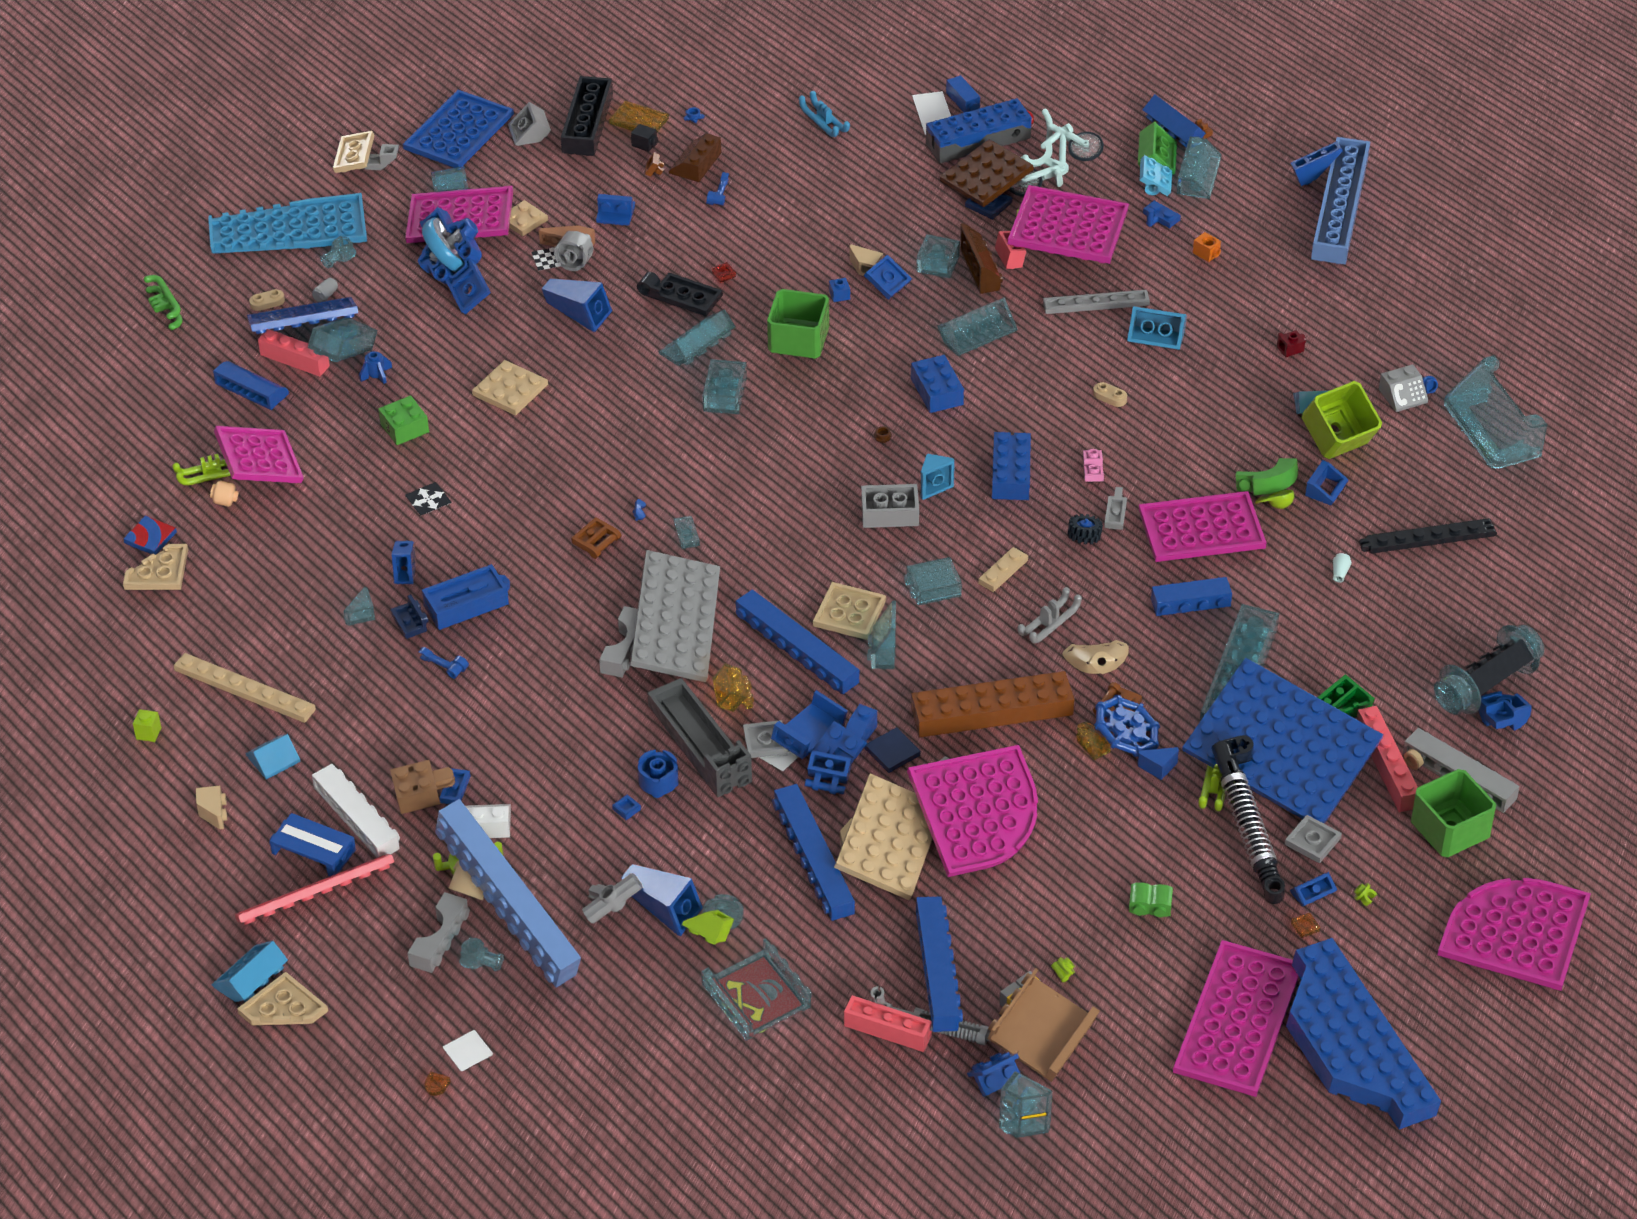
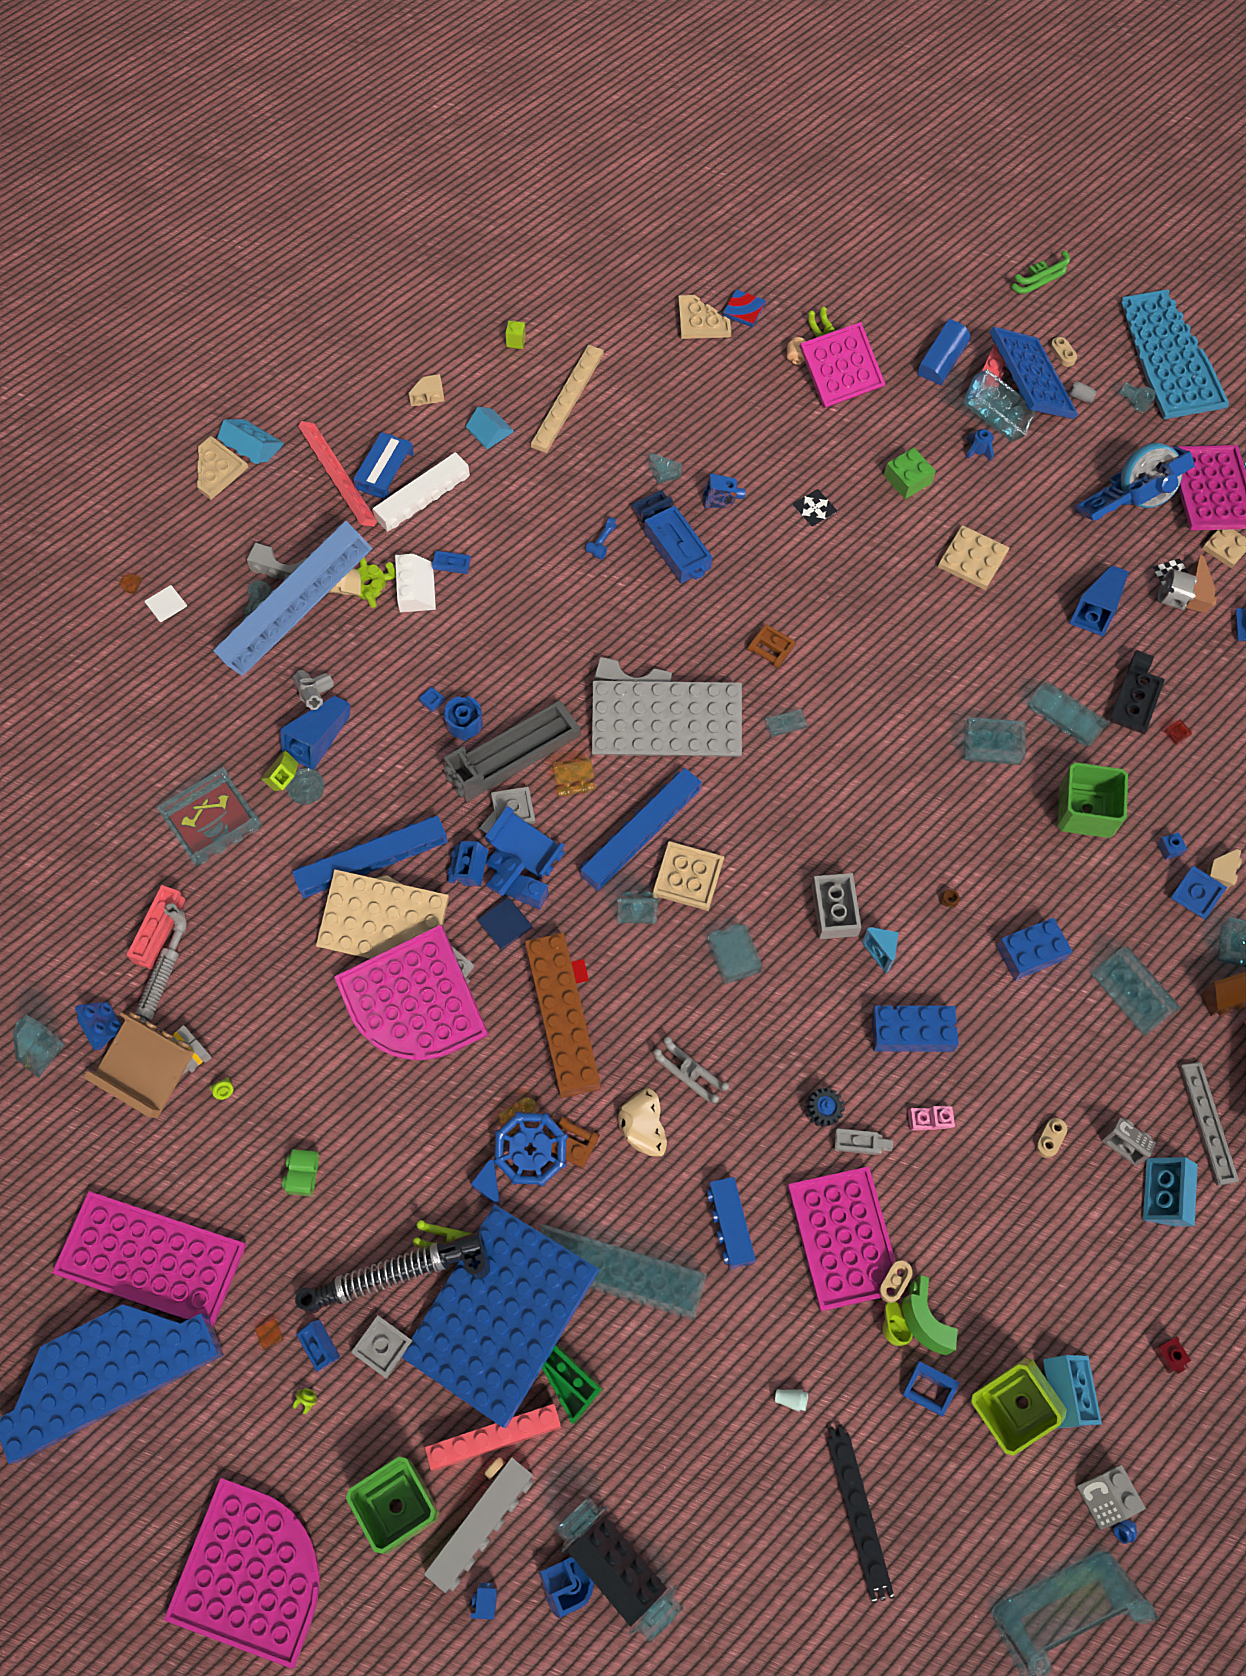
camera: 85 degrees right, 20 degrees up
medium nougat brick [390,760,455,814] -> none
blue piece [632,499,646,521] -> none
blue brick [916,896,963,1032] -> none
tan plate [978,547,1028,592] -> none
none -> blue brick [470,1582,497,1620]
none -> tan plate [879,1261,913,1303]
none -> light grey slope [1102,1117,1156,1167]

